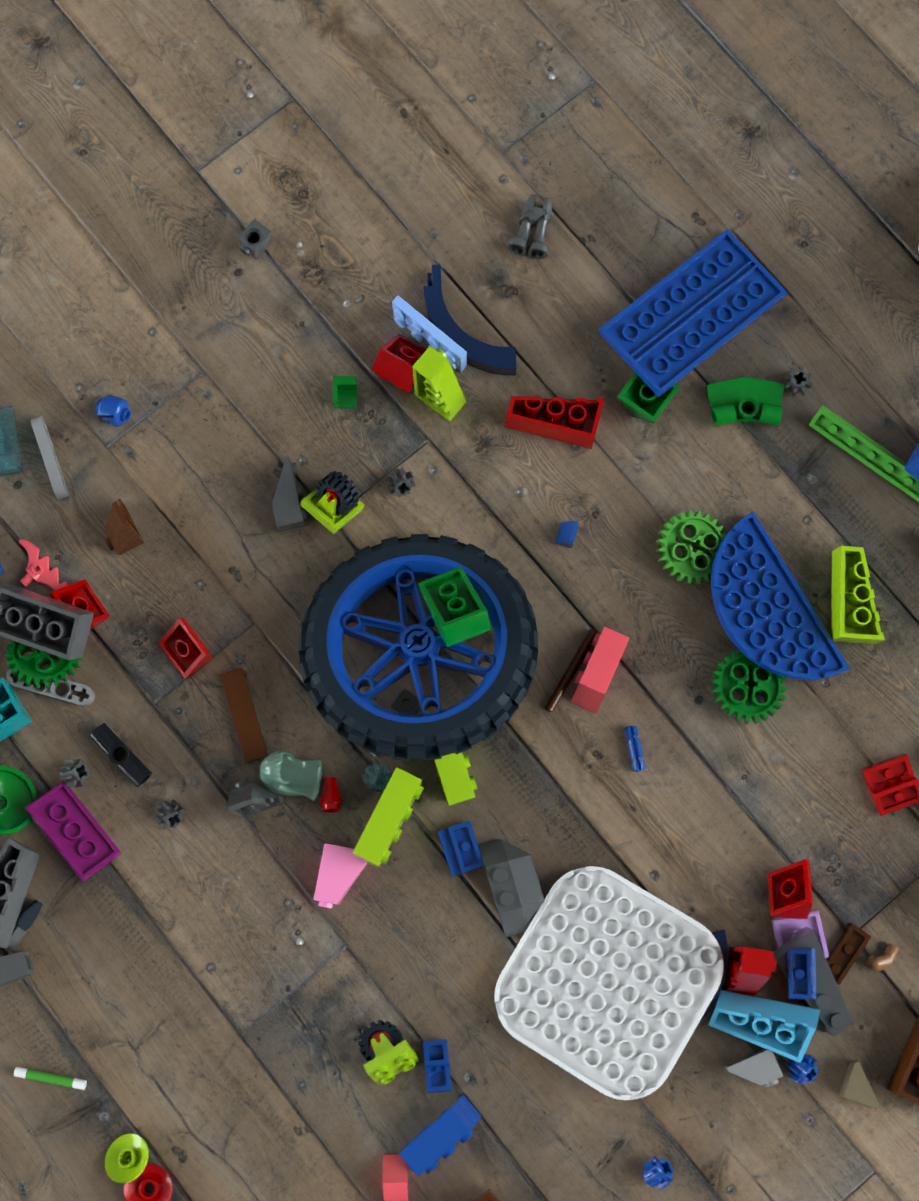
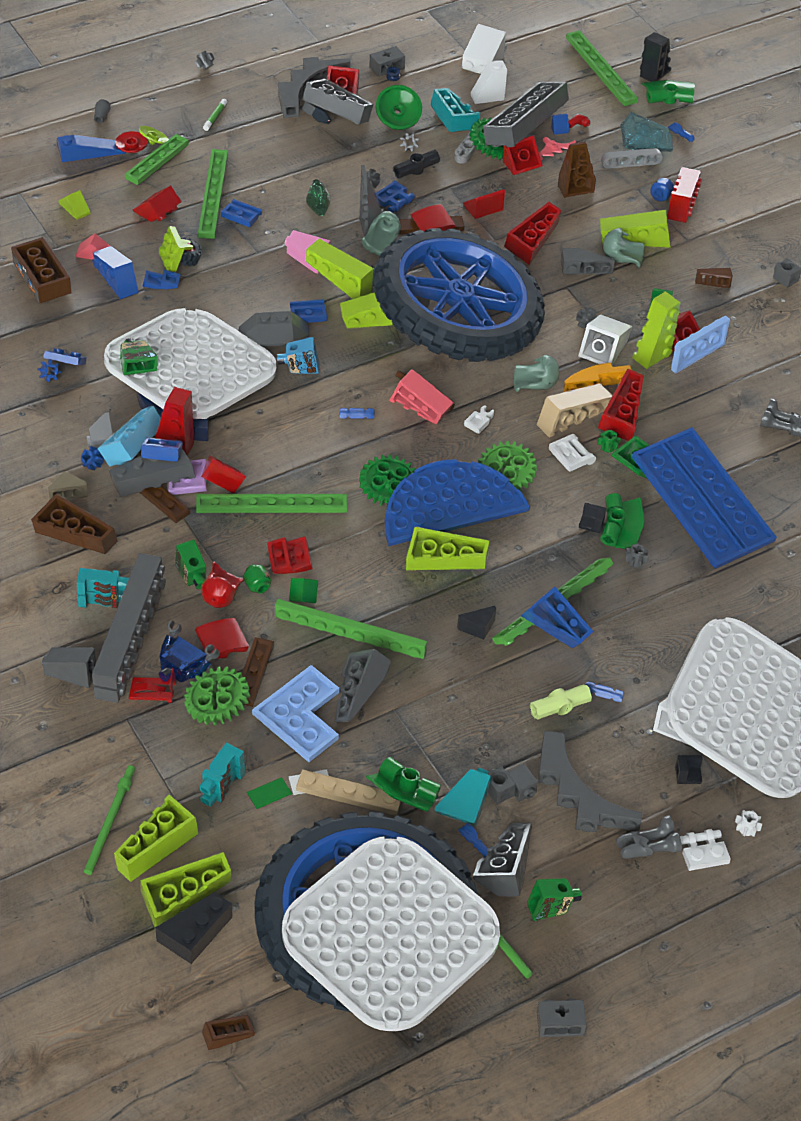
camera: 95 degrees right, 30 degrees down
magenta tile [25,781,121,883] -> none
plate [300,471,365,534] -> none
red cone [319,777,343,813] -> none
green slope [418,567,491,647] -> none
dark blue arch [423,264,516,376] -> none
blue slope [556,521,579,548] -> none
medium nougat arm [866,943,899,972] -> none
none -> plate [44,348,87,365]
none -> green torso [120,338,158,375]
none -> bright green plate [125,134,189,185]
none -> red slope [132,185,182,222]
none -> bright green plate [196,494,347,513]
none -> bright green plate [198,149,228,239]
none -> blue plate [221,199,262,227]
none -> dark azure torso [277,337,319,374]
none -> clear green hat [306,179,330,216]
none -> blue plate [376,181,415,213]
none -> red slope [410,204,456,231]
none -> white plate [464,405,494,434]
none -> red wedge [504,202,562,265]
none -> sand green piece [513,355,559,392]
none -> tan wedge [537,384,613,438]
none -> white plate [549,434,596,472]
none -> light orange slope [563,362,631,392]
none -> white slope [578,315,632,365]
none -> black panel [579,503,607,533]
none -> green gear [597,430,621,452]
none -> lime wedge [600,210,671,248]
none -> sand green piece [603,228,645,267]
none -> red wedge [667,167,702,223]
none -> reddish brown slope [695,268,733,288]

